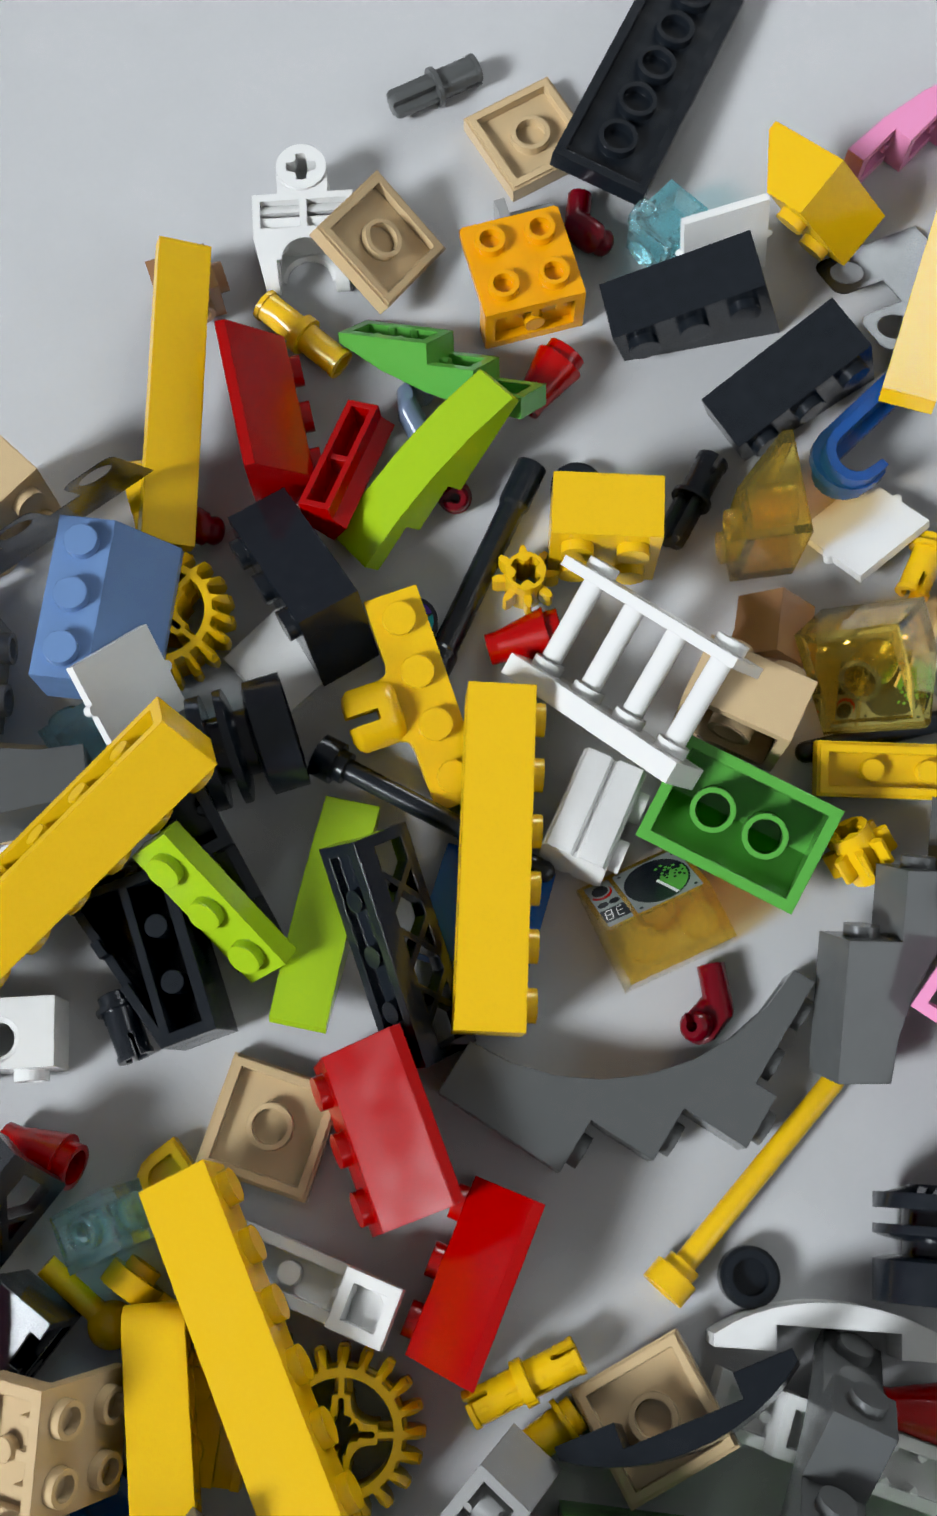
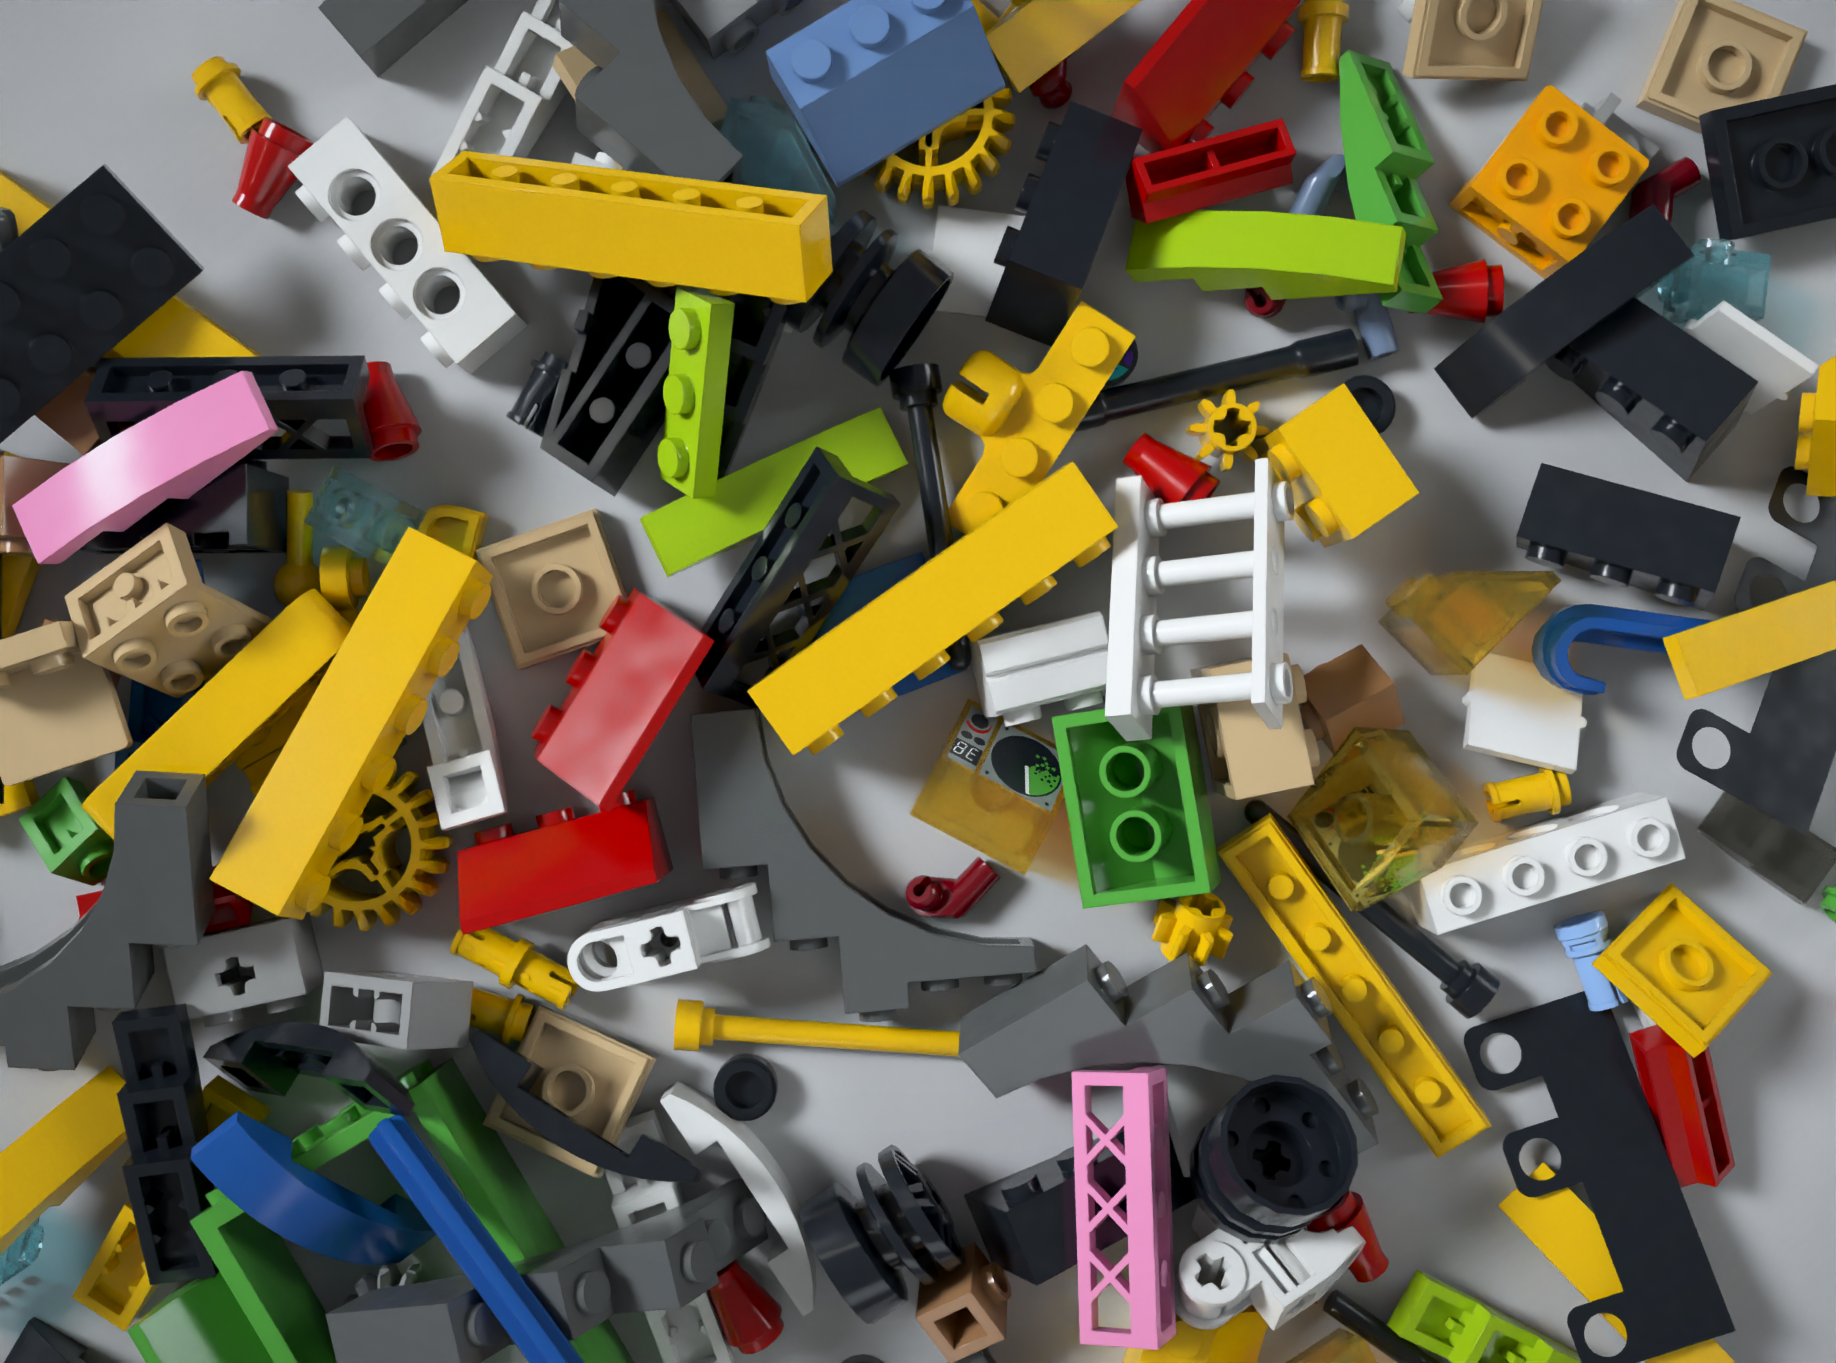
camera: 55 degrees right, 15 degrees up
white piece [66,624,185,746] -> none
black axle [662,449,728,550] -> none
none -> white piece [567,882,771,992]
none -> sand blue arm [1334,293,1400,361]
none -> black slope [1434,204,1695,419]

